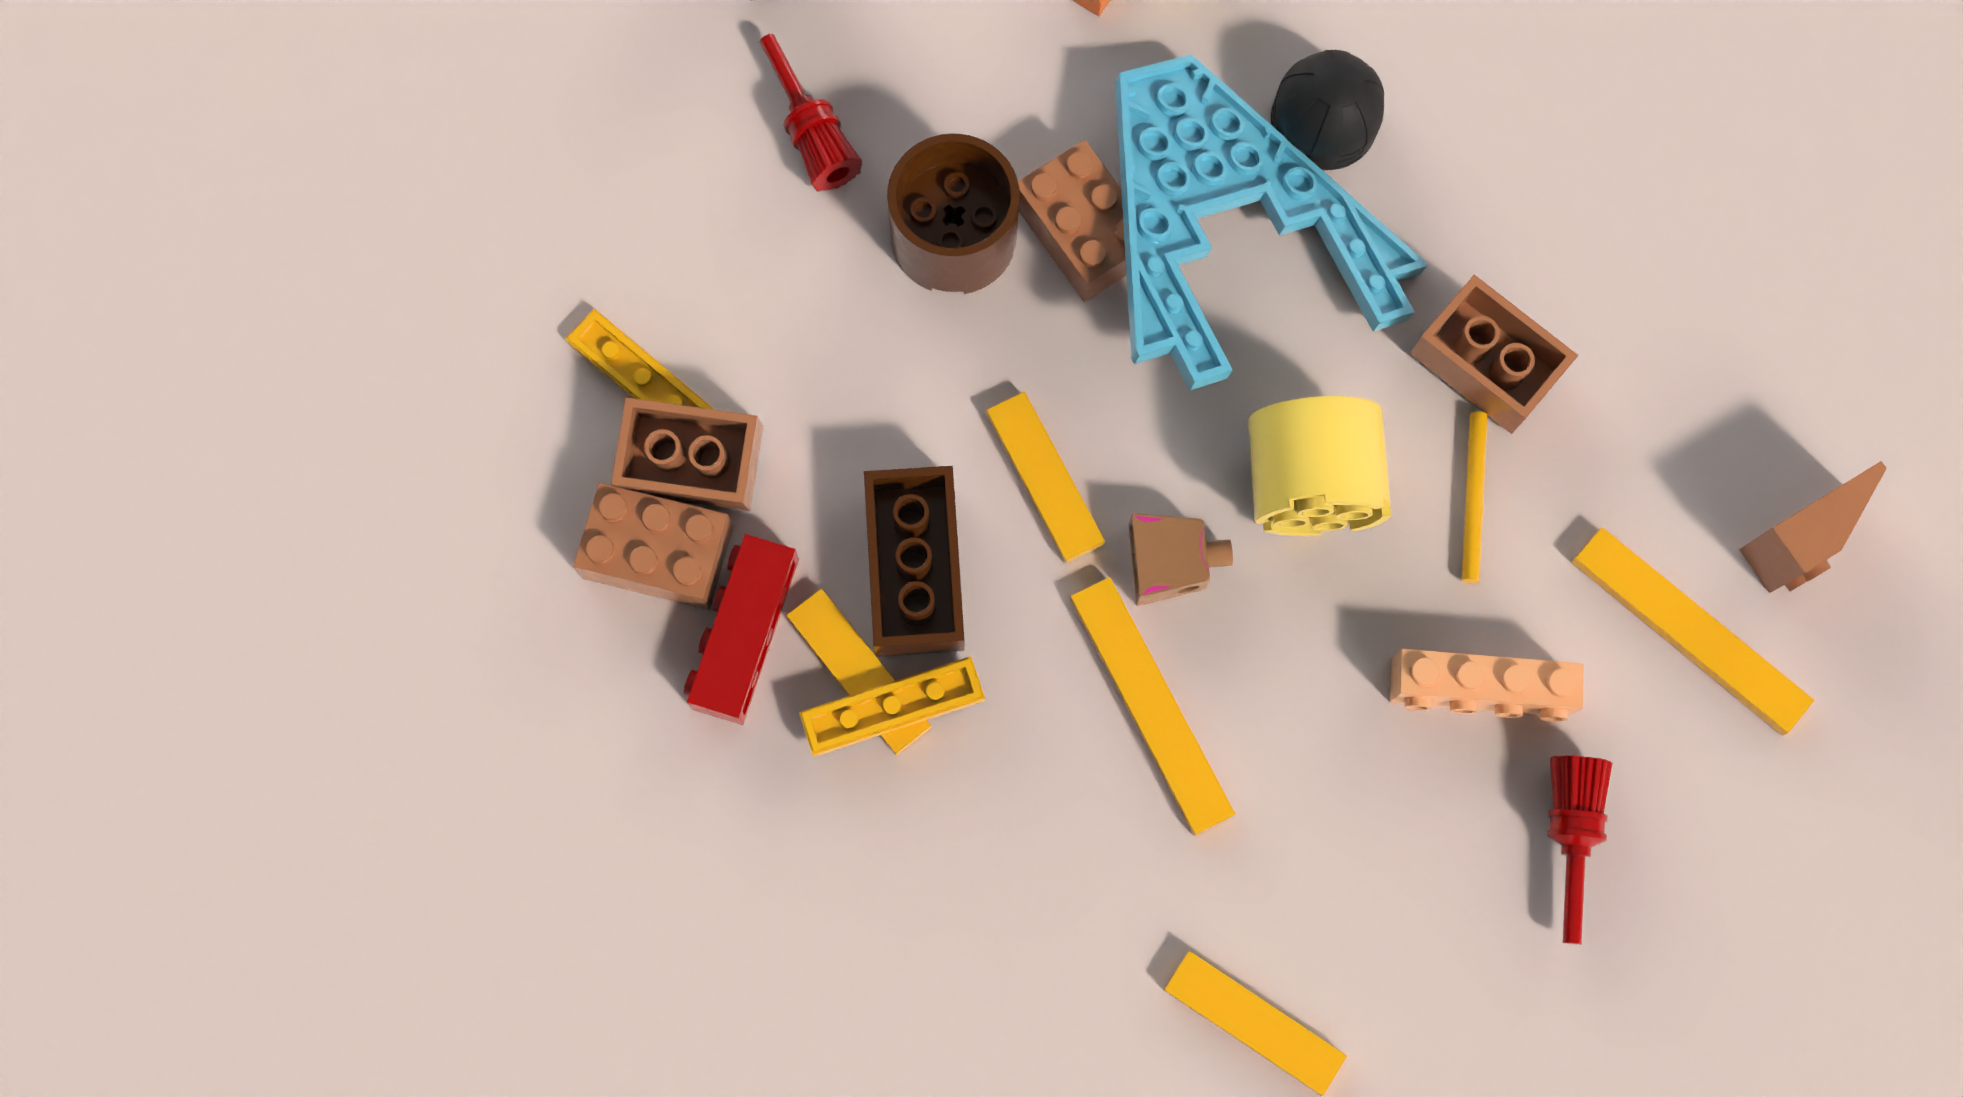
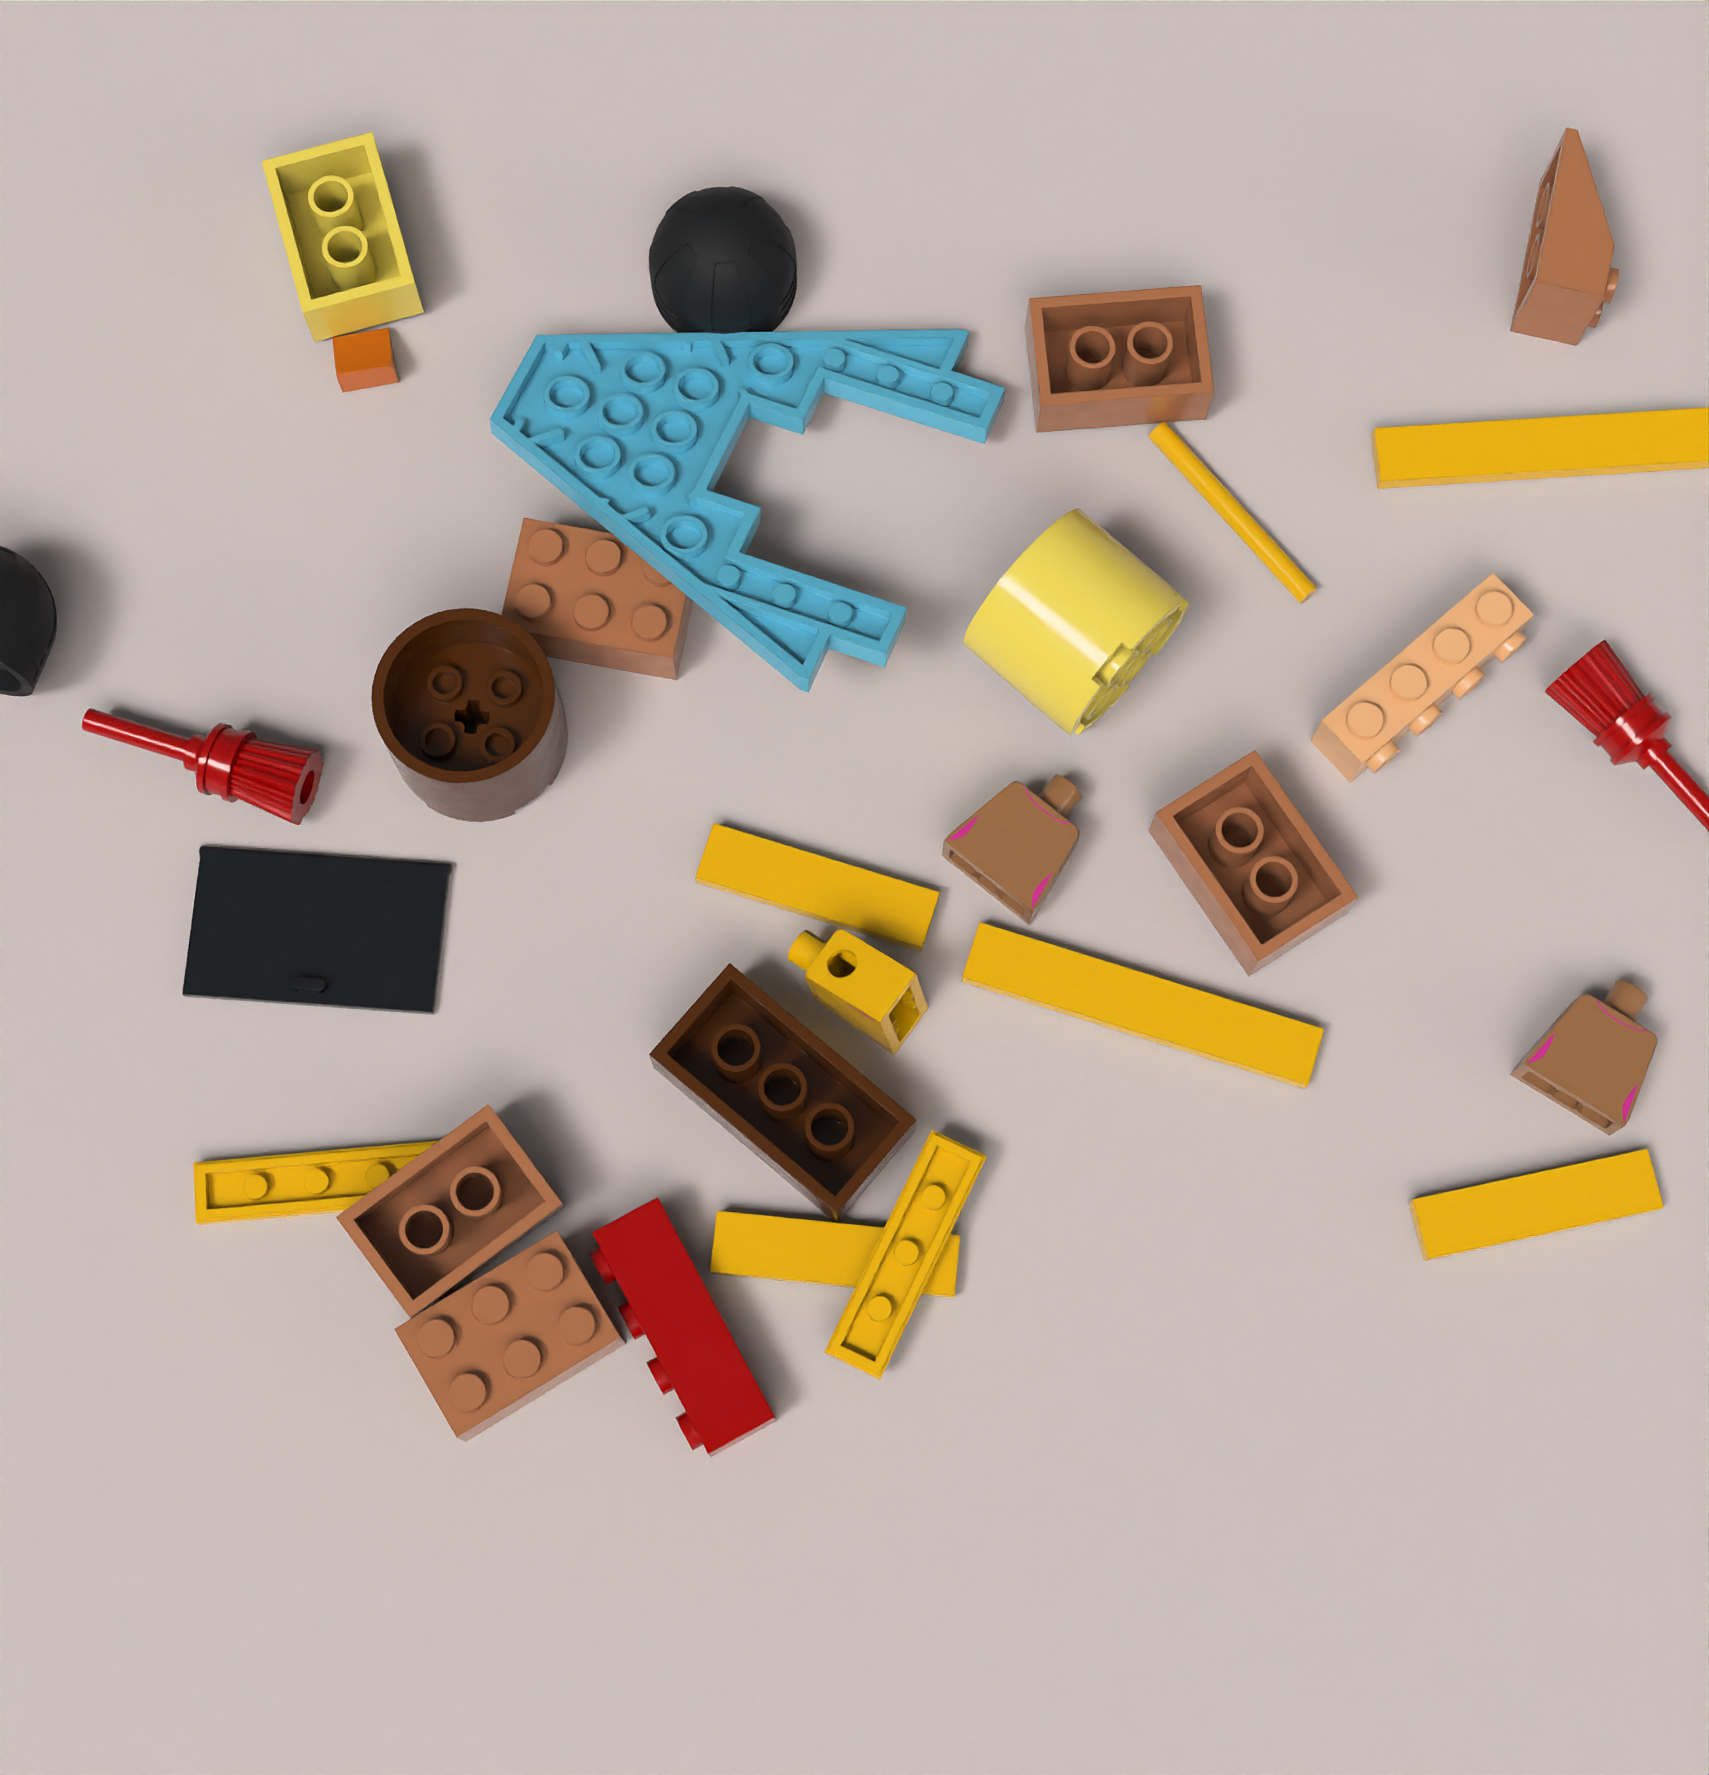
camera: 45 degrees left, 0 degrees up
none -> black container [182,845,452,1015]
none -> yellow torso [787,929,928,1055]
none -> nougat brick [1149,750,1358,976]
none -> medium nougat torso [1510,980,1658,1136]

